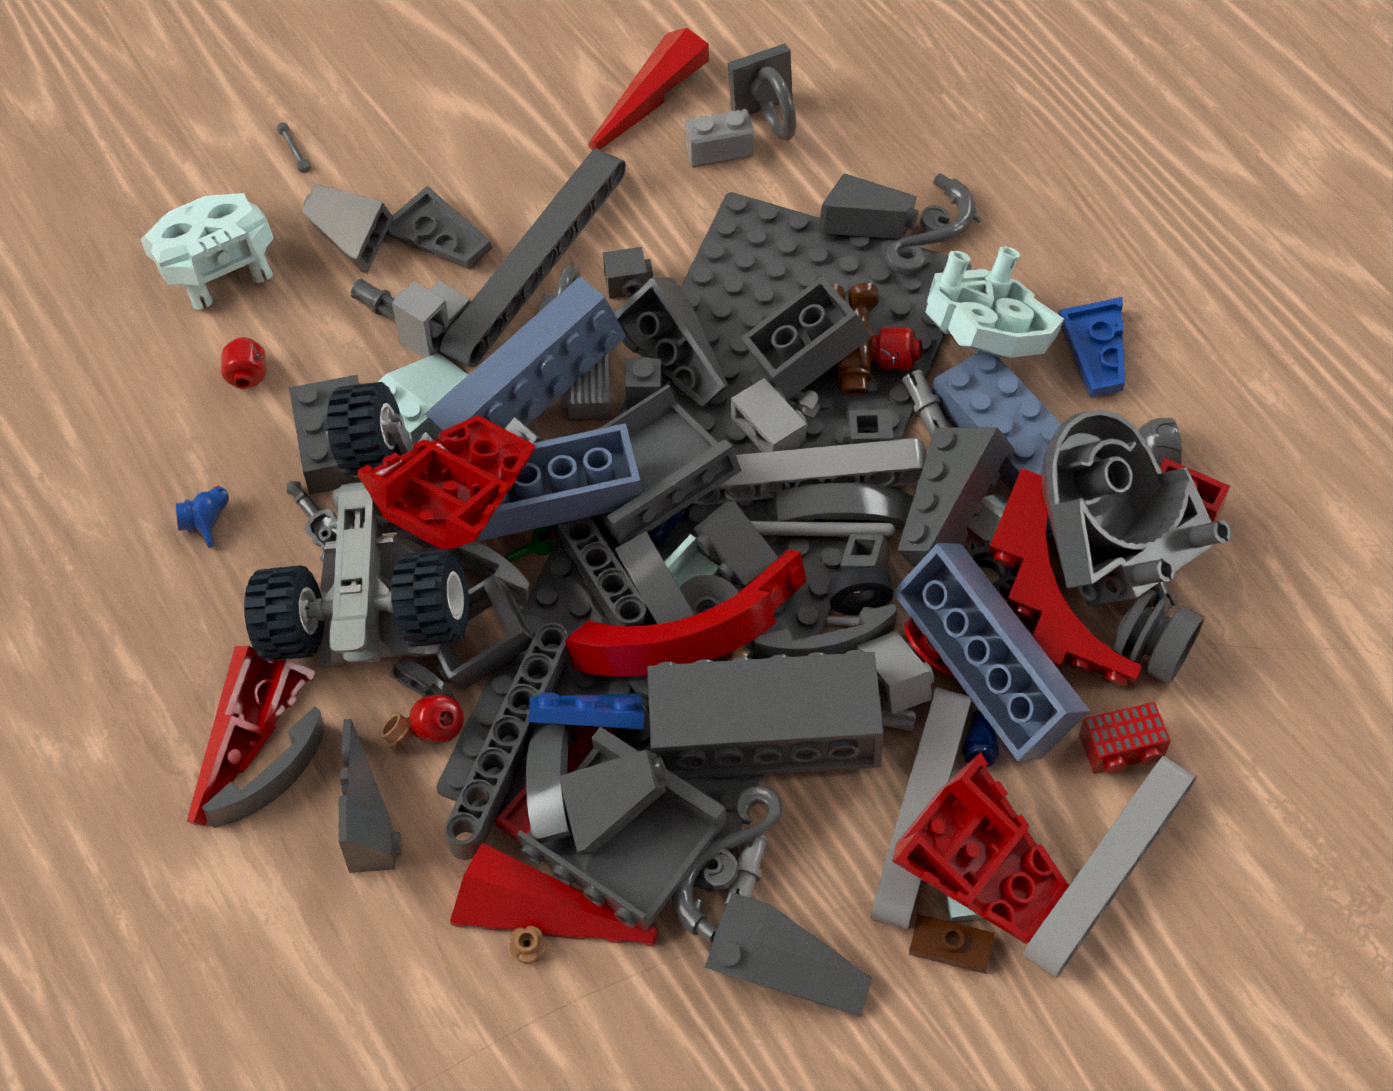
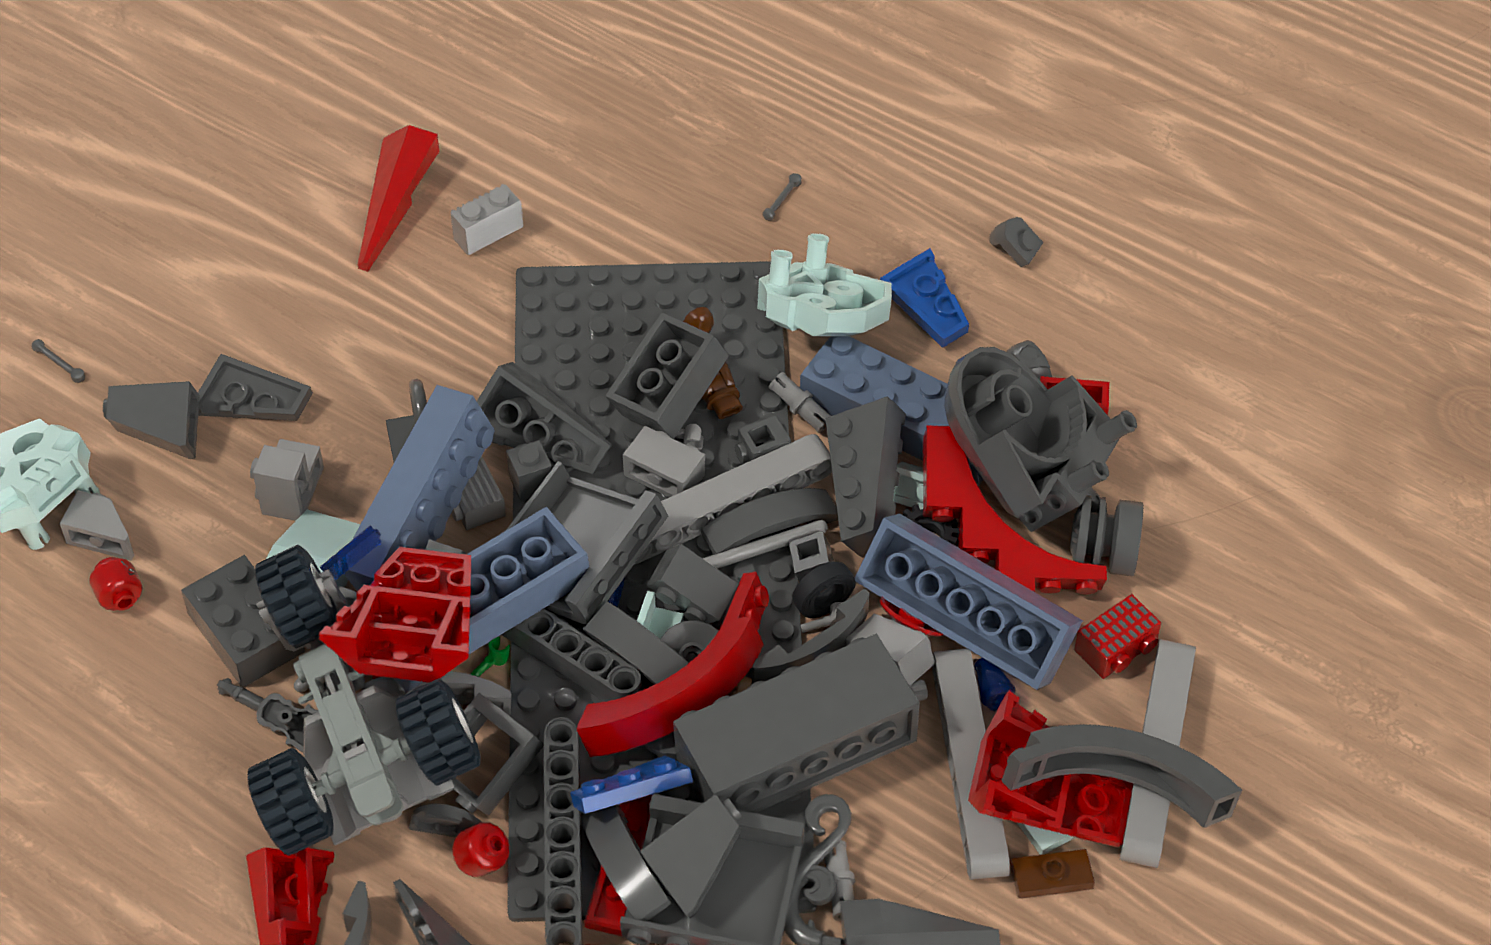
camera: 25 degrees left, 5 degrees down
blue animal [176,483,229,548] -> none
dark grey axle [350,279,395,320] -> none
medium nougat plate [380,713,414,748] -> none
dark grey beam [441,148,626,368] -> none
dark grey brick [603,247,653,299] -> none
dark grey tile [727,43,796,141] -> none
dark grey slope [817,173,919,239] -> none
red head [871,327,923,371] -> none
dark grey plant [885,173,982,275] -> none
none -> light grey slope [60,490,134,561]
none -> clear blue piece [320,525,382,581]
none -> dark grey hinge [763,173,802,221]
none -> dark grey plate [989,217,1044,267]
none -> dark grey arch [1002,724,1242,828]

